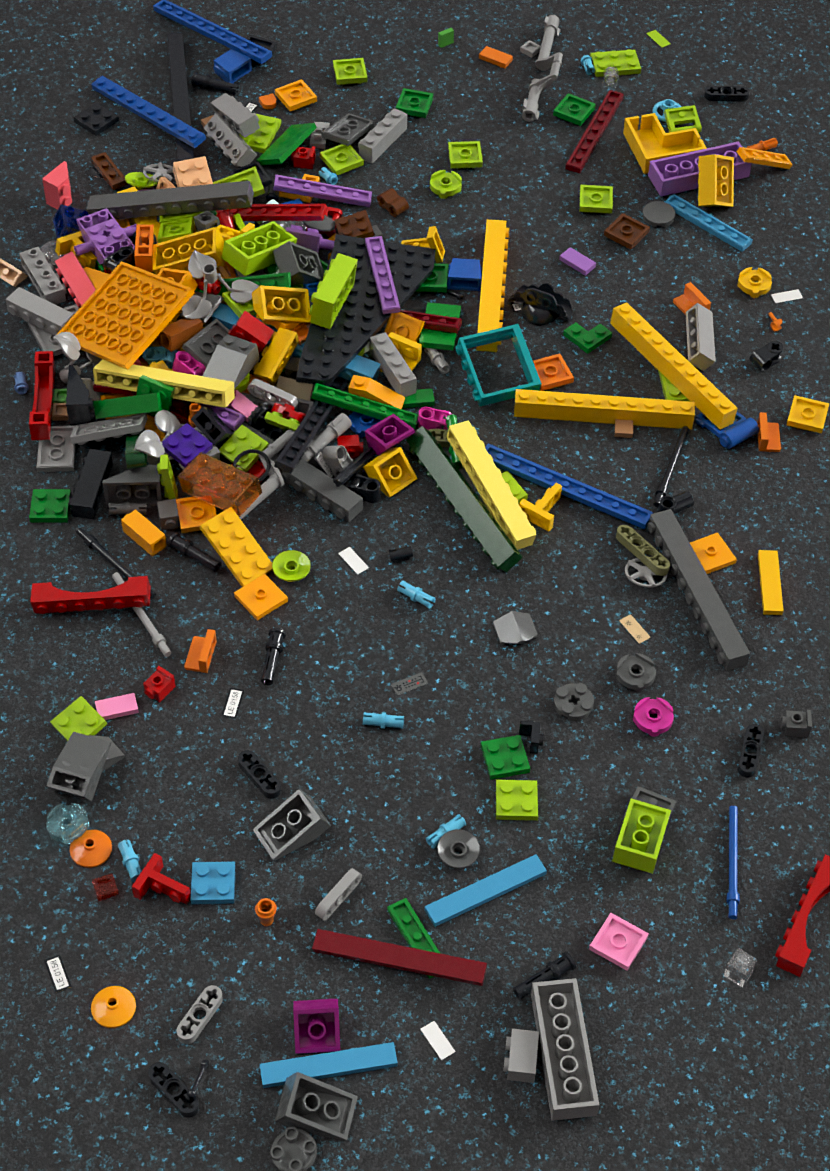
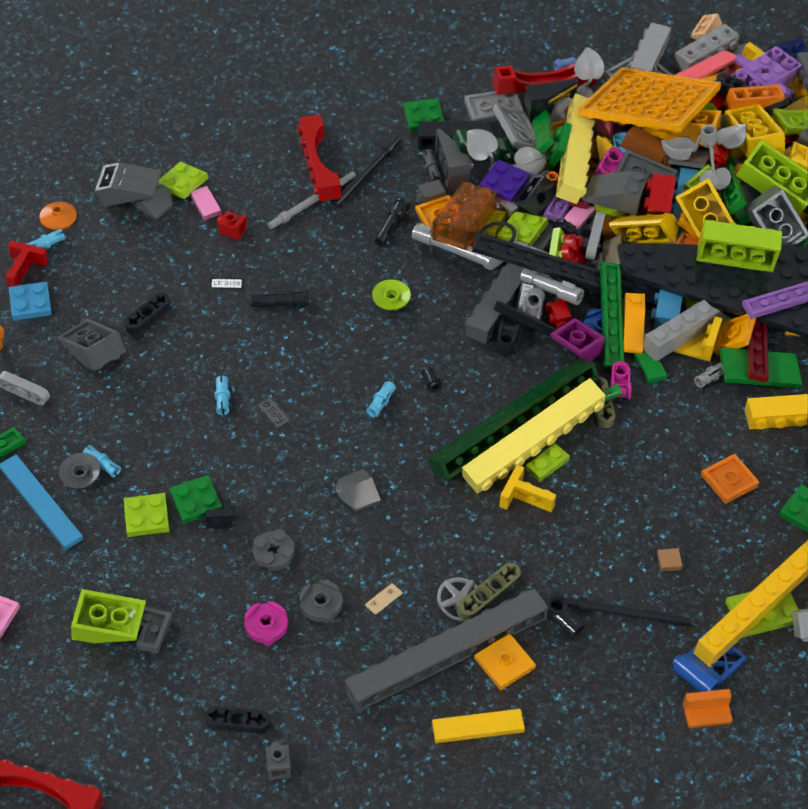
camera: 80 degrees right, 0 degrees up
clear light blue plate [46,803,89,844] -> none
clear red tile [92,873,119,901] -> none
light orange brick [121,509,167,556] -> none
lime plate [157,454,178,500] -> none
orange panel [184,629,217,673] -> none
yellow plate [199,507,273,587] -> none
light orange plate [234,574,288,621] -> none
white sticker [338,547,369,574] -> none
yellow slope [363,447,418,497] -> none
teal window [456,324,542,407] -> none
blue plate [485,443,653,529] -> none
yellow brick [514,389,695,429] -> none
blue bar [727,806,740,919] -> none
yellow plate [787,395,829,434] -> none

